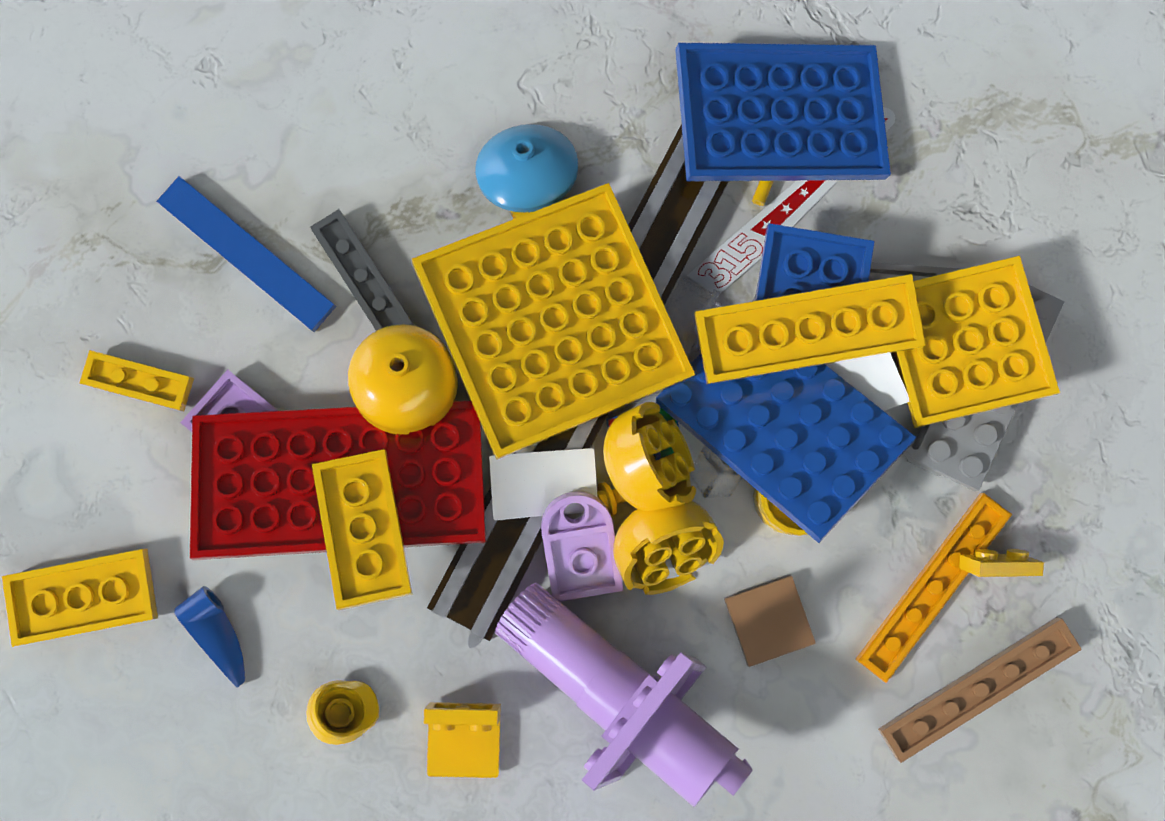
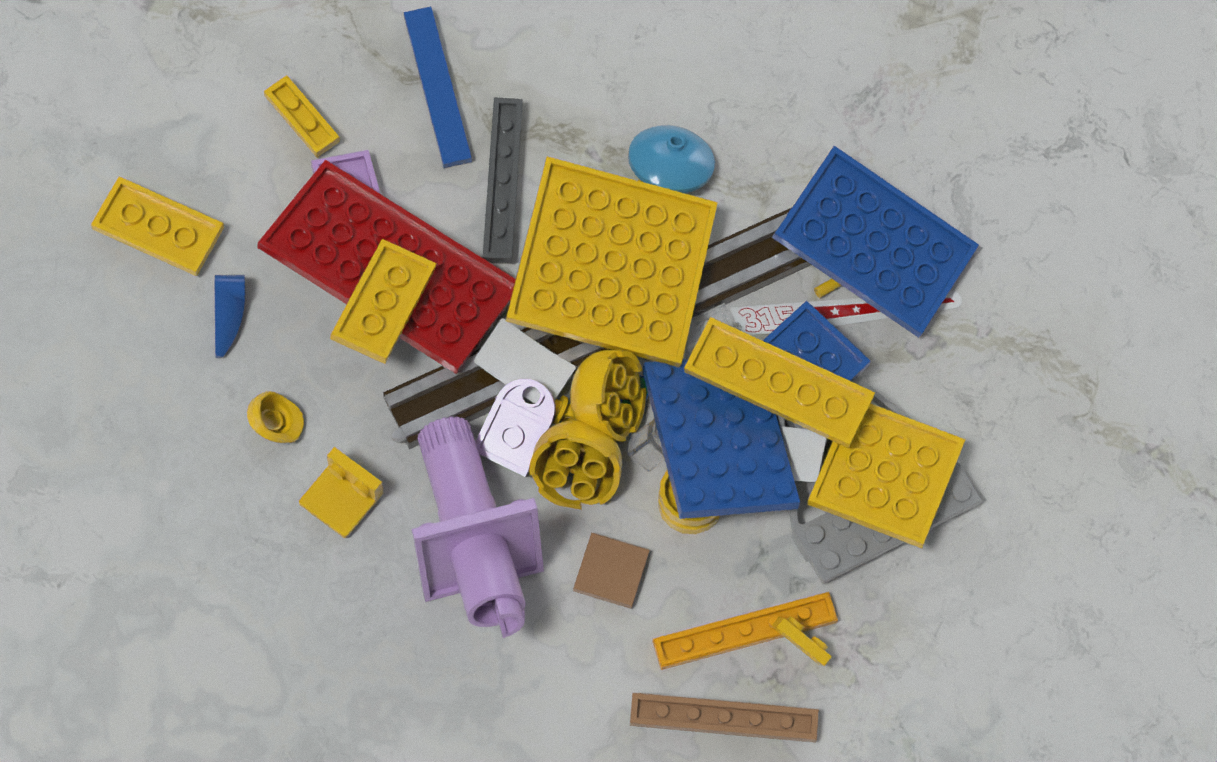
camera: 30 degrees right, 15 degrees down
yellow cylinder [348,324,458,434] -> none

